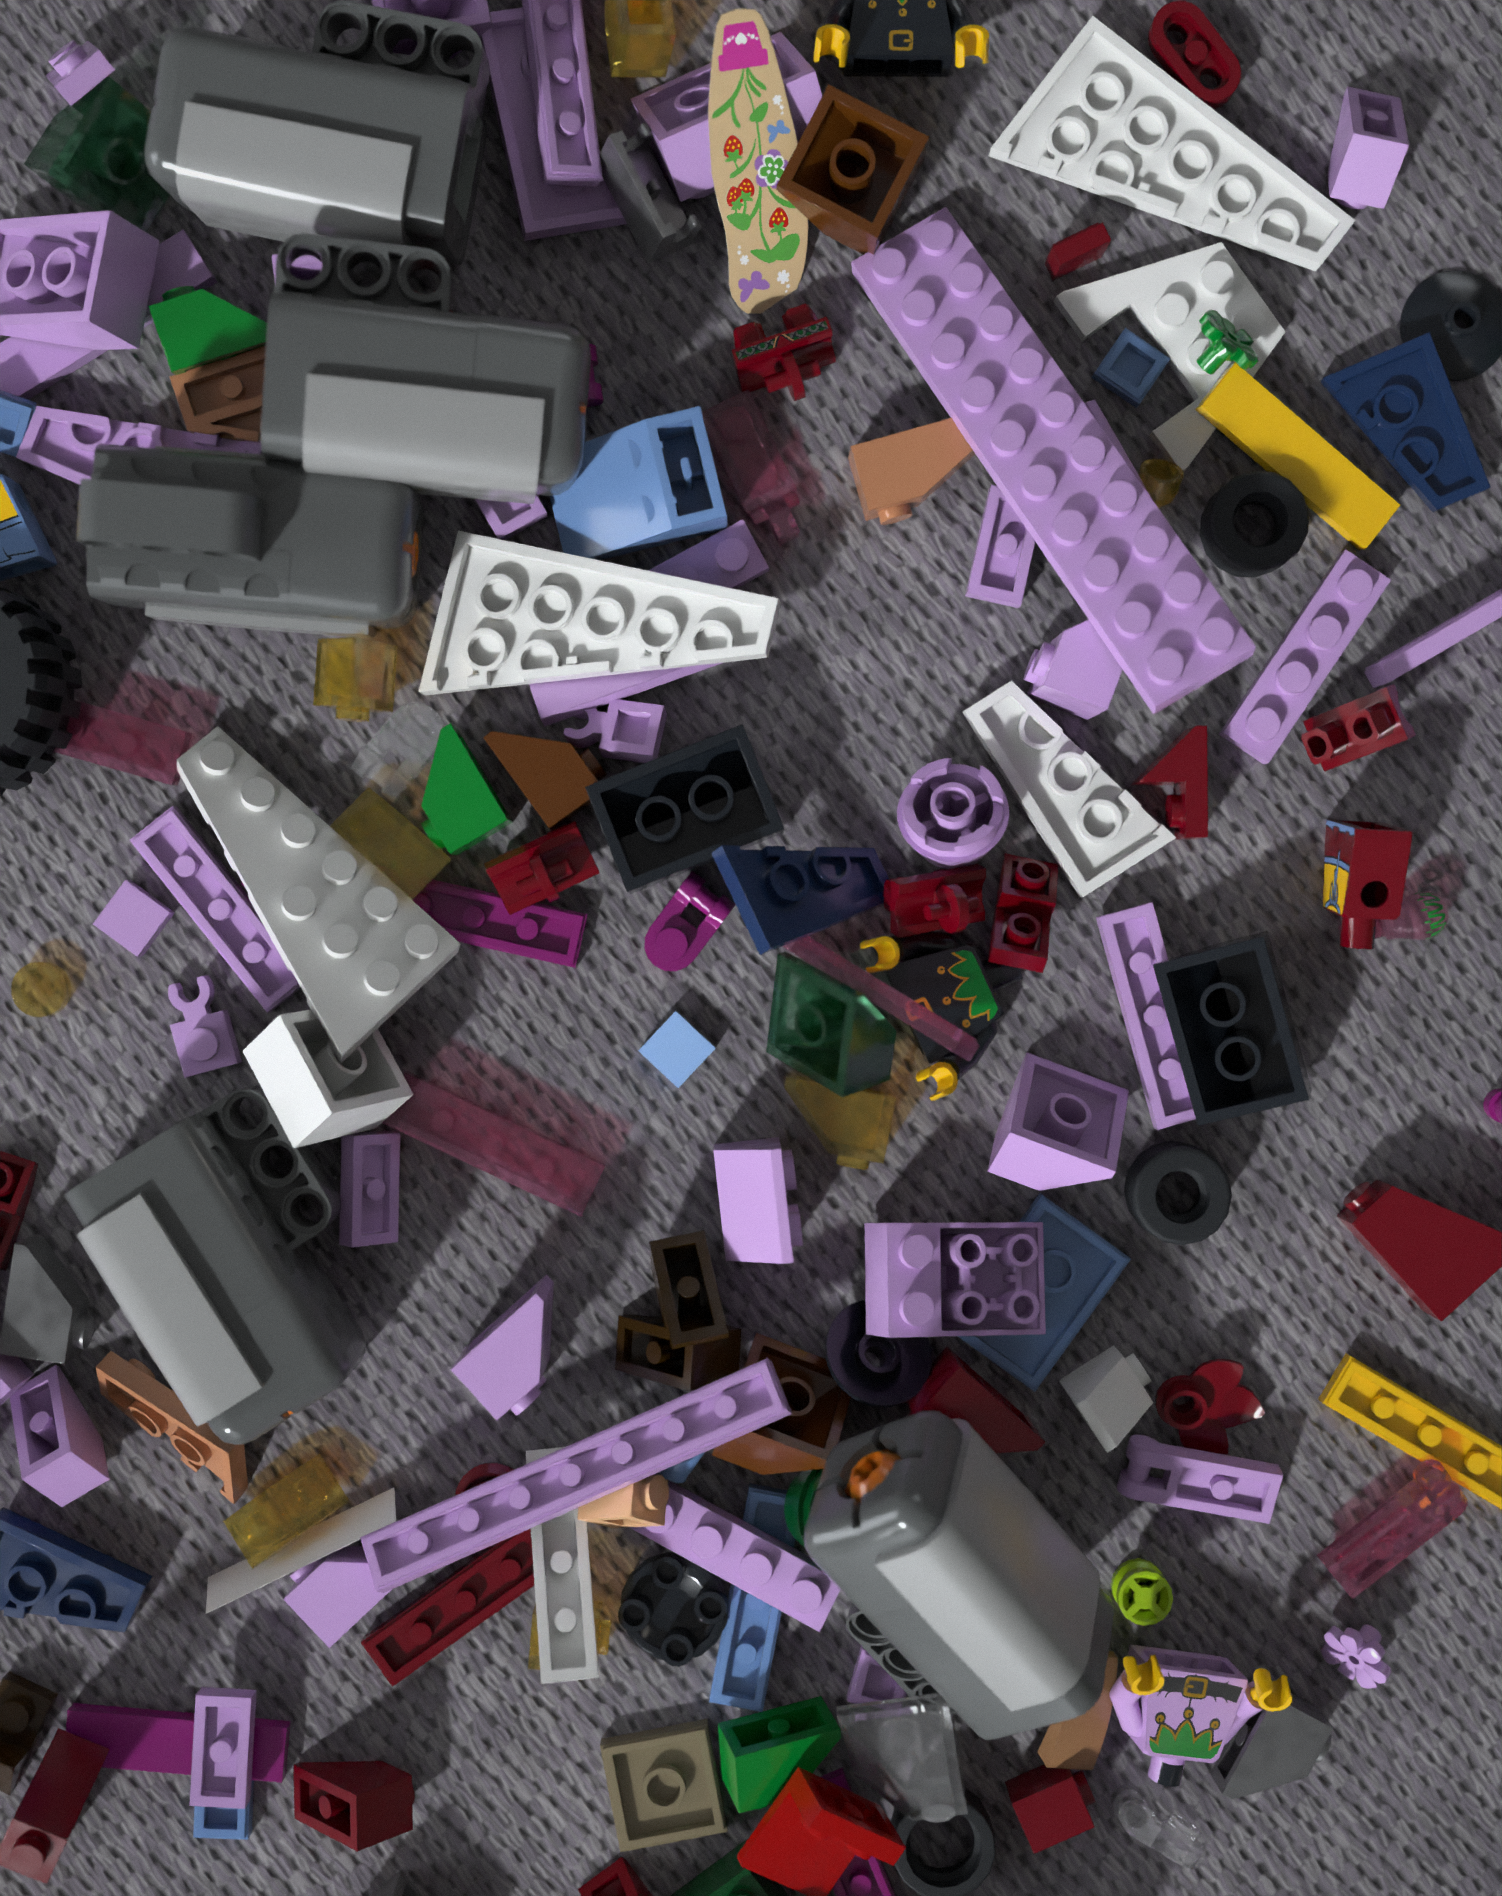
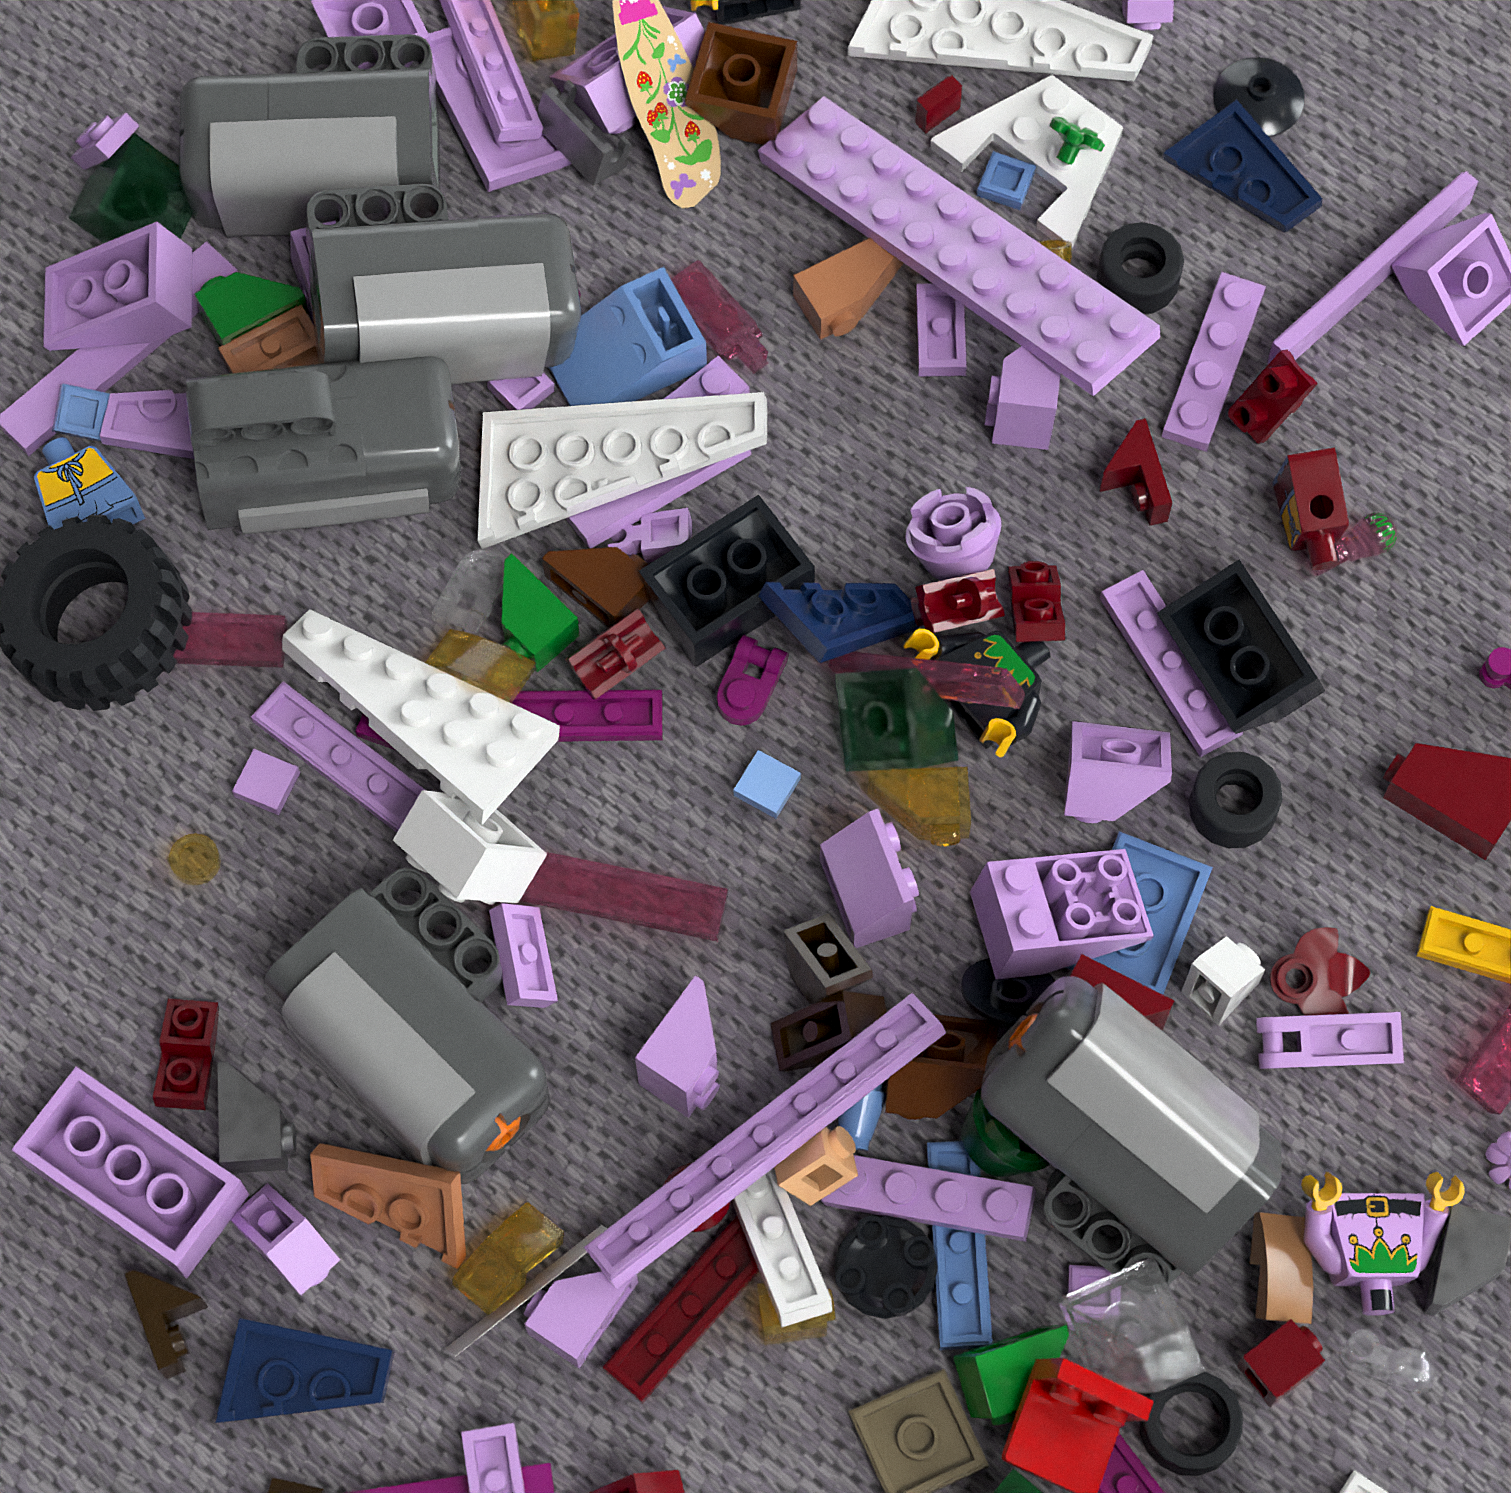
camera: 15 degrees left, 20 degrees down
lavender plate [168,975,242,1078] -> none
clear yellow brick [313,637,398,722] -> none
dark red hips [732,303,836,401] -> none
white wing [962,681,1176,897] -> none
lime wheel [1111,1558,1173,1626] -> none
yellow tile [1195,362,1400,550] -> none

